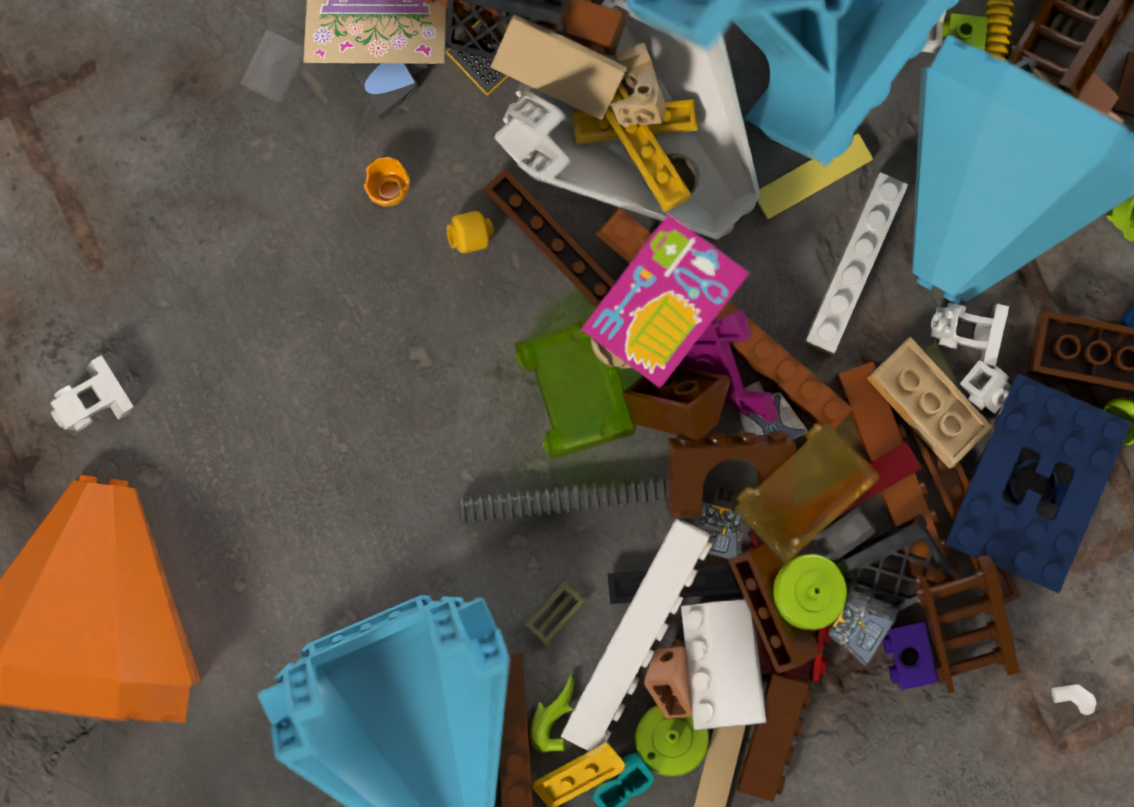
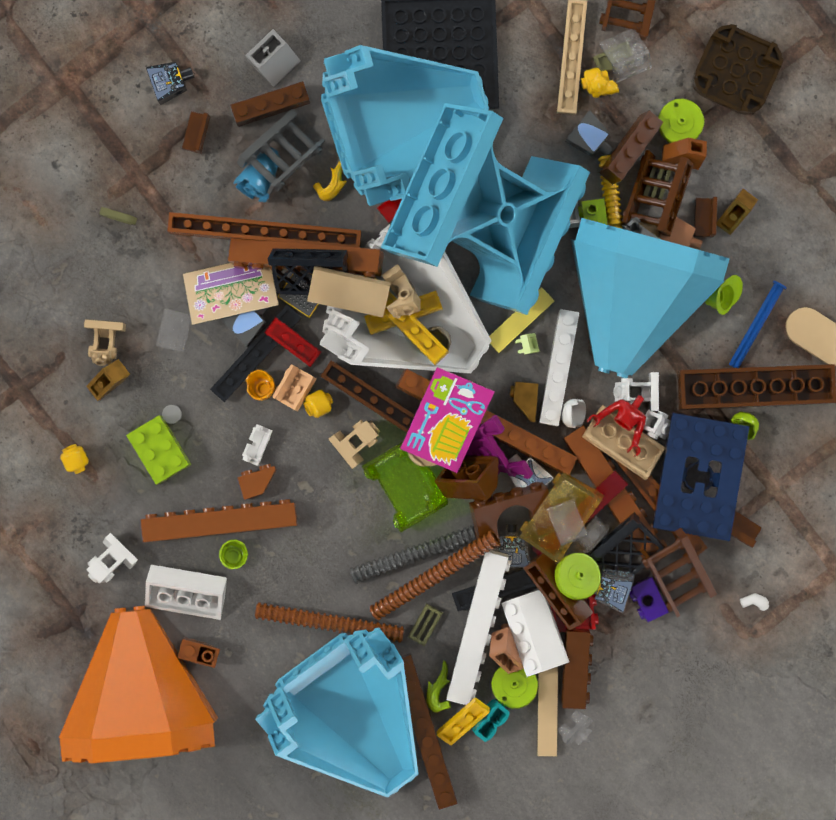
camera: 10 degrees left, 0 degrees up
none -> yellow head [60,444,89,474]
none -> tan tile [84,320,126,366]
none -> pearl gold slope [86,359,130,401]
none -> lime brick [126,415,192,485]
none -> dark orange brick [141,499,298,542]
none -> white slope [145,565,227,620]
none -> light grey tile [162,405,182,424]
none -> dark orange slope [177,637,220,668]
none -> black plate [210,304,302,402]
none -> lime hair [219,539,248,569]
none -> dark orange slope [237,464,277,500]
none -> white hinge [242,424,273,466]
none -> dark orange piece [255,602,404,643]
none -> red tile [264,317,321,367]
none -> light nougat bracket [273,364,317,412]
none -> tan tile [329,420,381,469]
none -> dark orange piece [370,530,500,620]
none -> pearl gold slope [510,382,538,423]
none -> yellowish green tile [515,333,540,355]
none -> clear plate [547,499,588,546]
none -> white hair [561,399,586,428]
none -> red piece [587,395,646,457]
none -> reddish brown panel [731,511,762,548]

